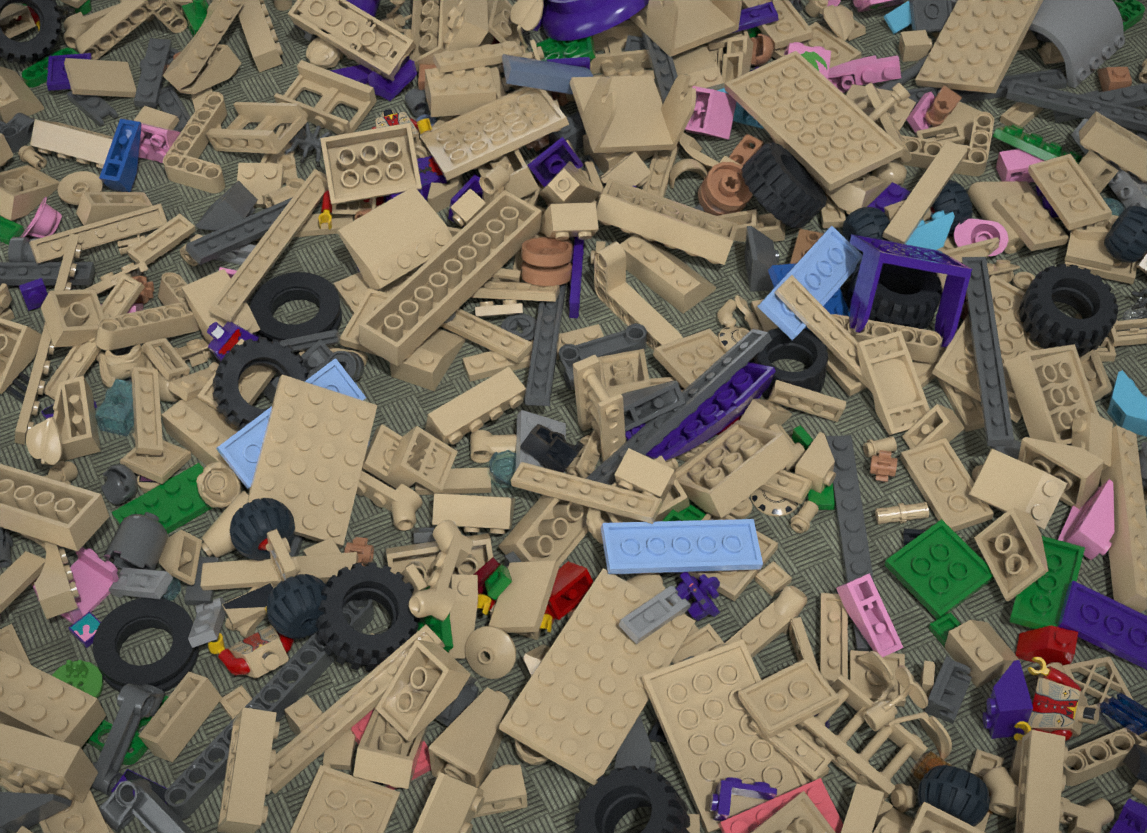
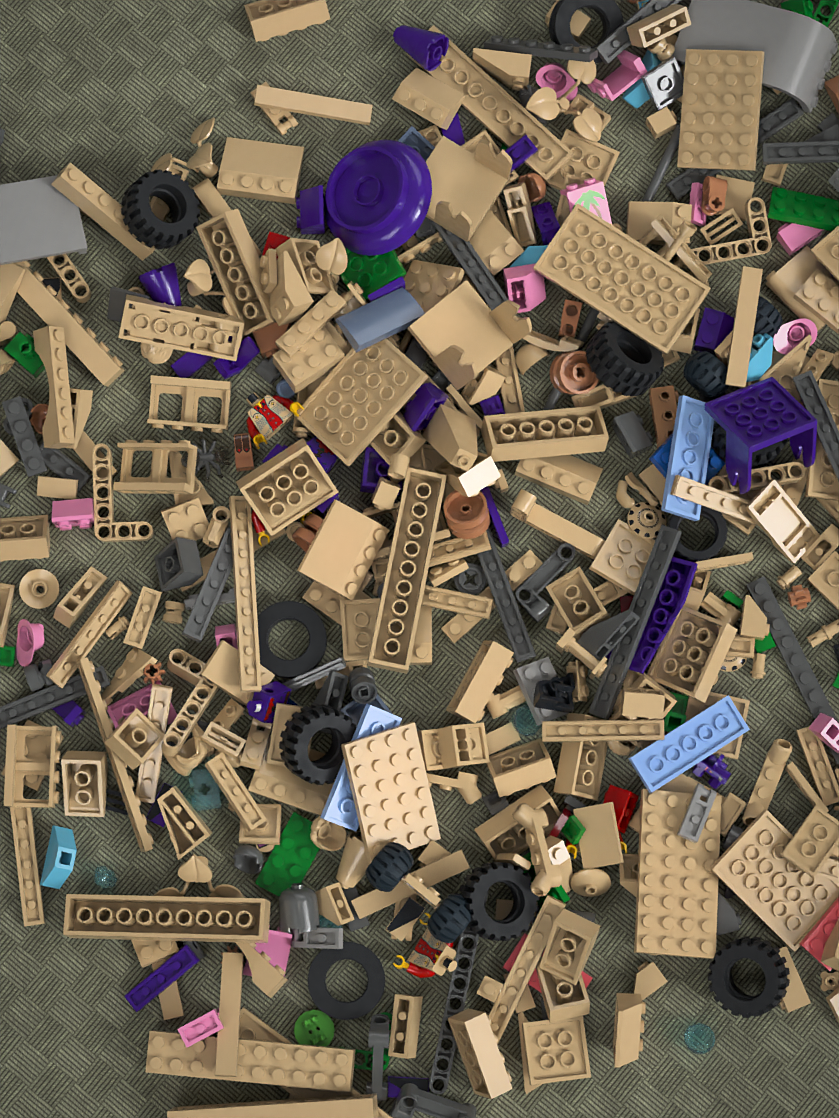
camera: 25 degrees left, 30 degrees up
tile [69,611,101,648] -> none
blue slope [99,119,142,192] -> none
light grey plate [188,597,226,648] -> none
tan tile [219,685,252,720] -> none
nougat gear [345,537,374,566] -> none
tan slope [427,174,463,213] -> none
tan slope [428,687,510,788] -> none
dark purple bracket [710,777,777,821] -> none
tan tile [754,561,792,597] -> none
bright pink slope [828,55,901,92] -> none

